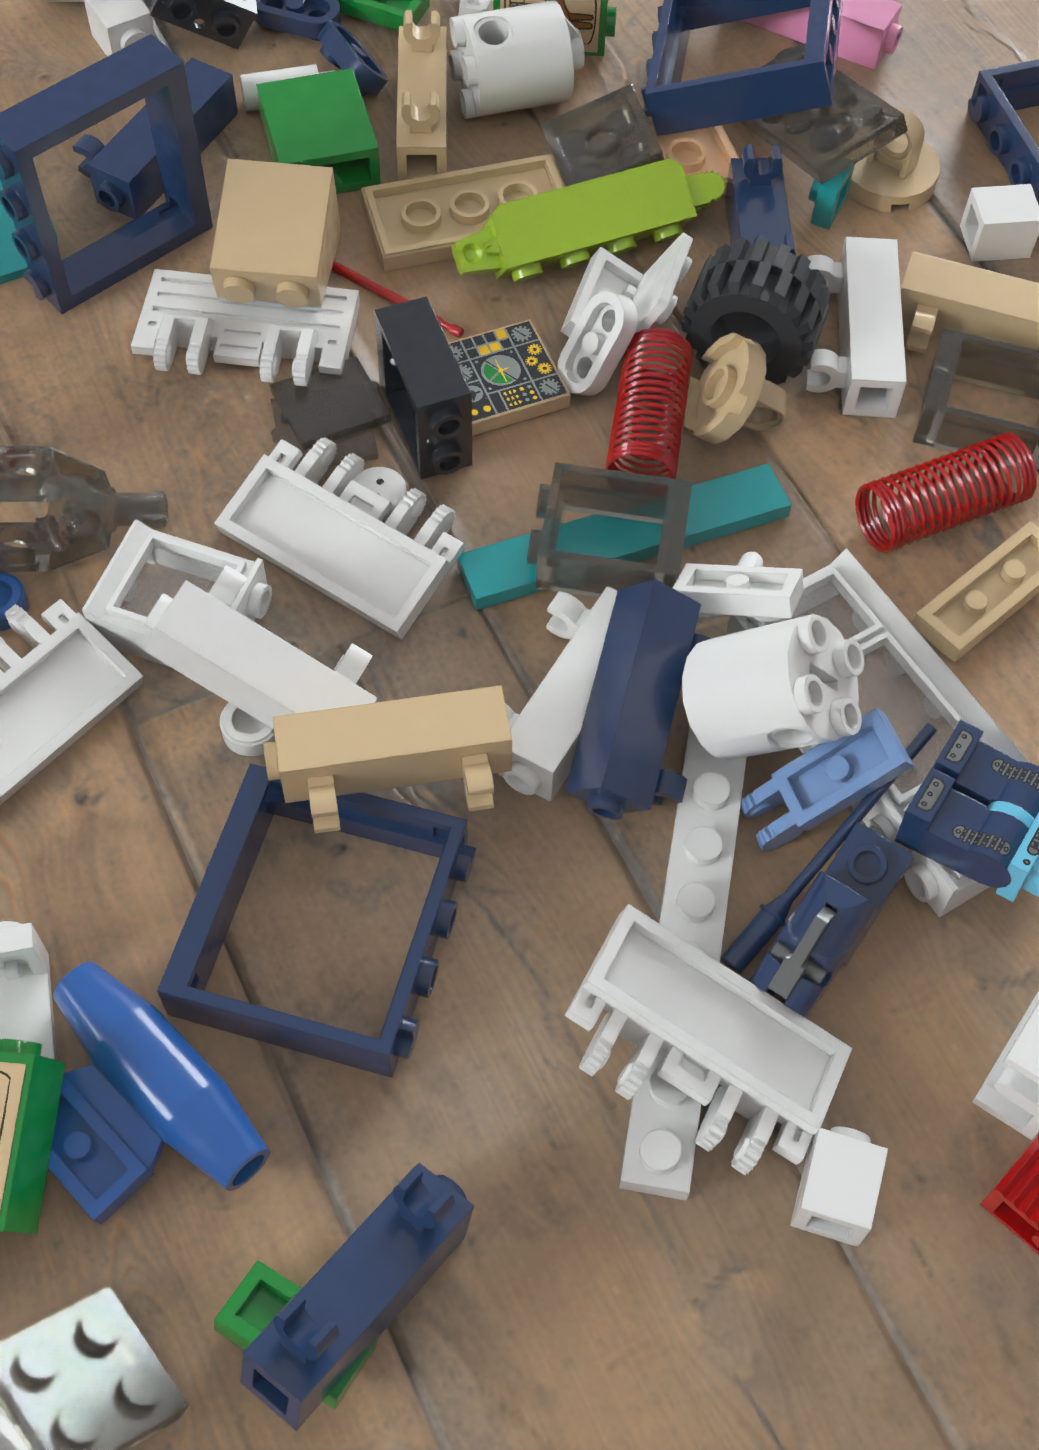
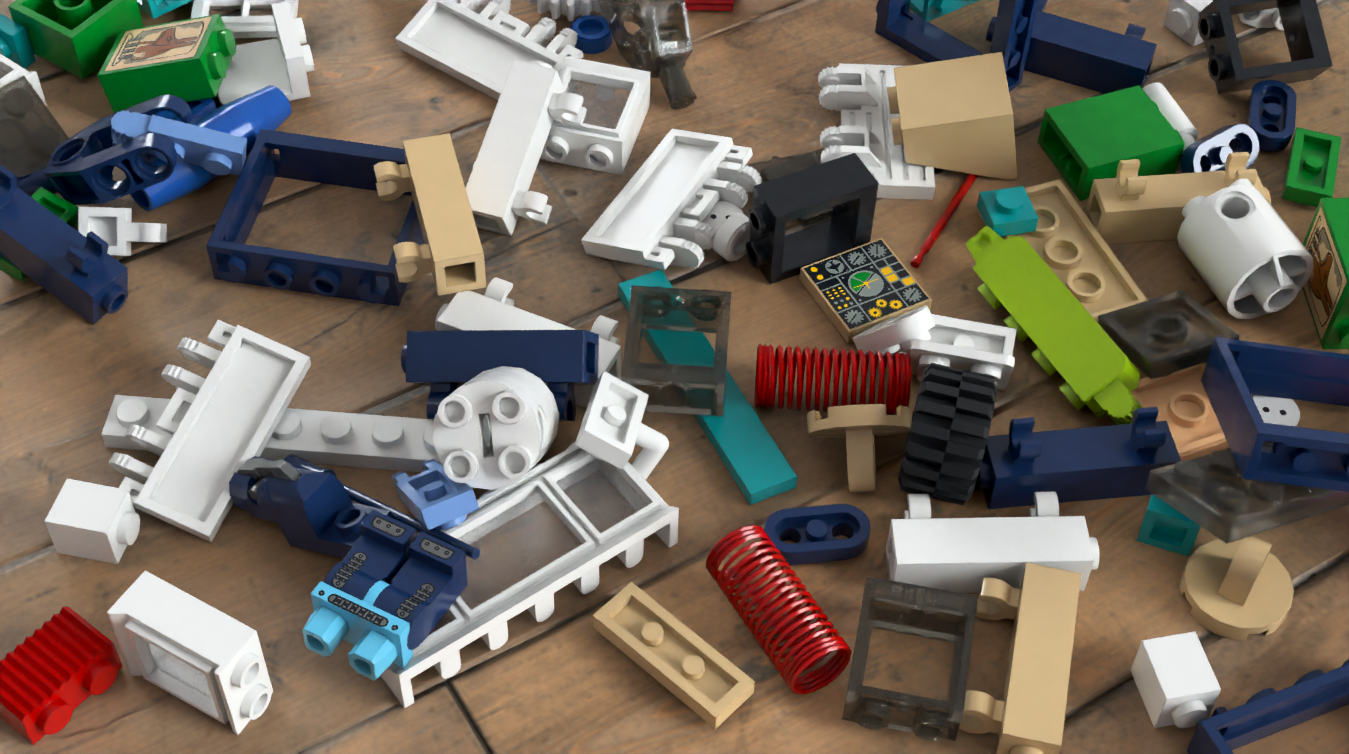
camera: 85 degrees right, 10 degrees down
none -> dark blue piece [17,94,192,205]
none -> white plate [78,207,167,256]
none -> medium blue hinge [110,110,247,176]
none -> white tile [713,212,751,262]
none -> dark blue plate [764,504,870,565]
none -> teal plate [977,186,1039,236]

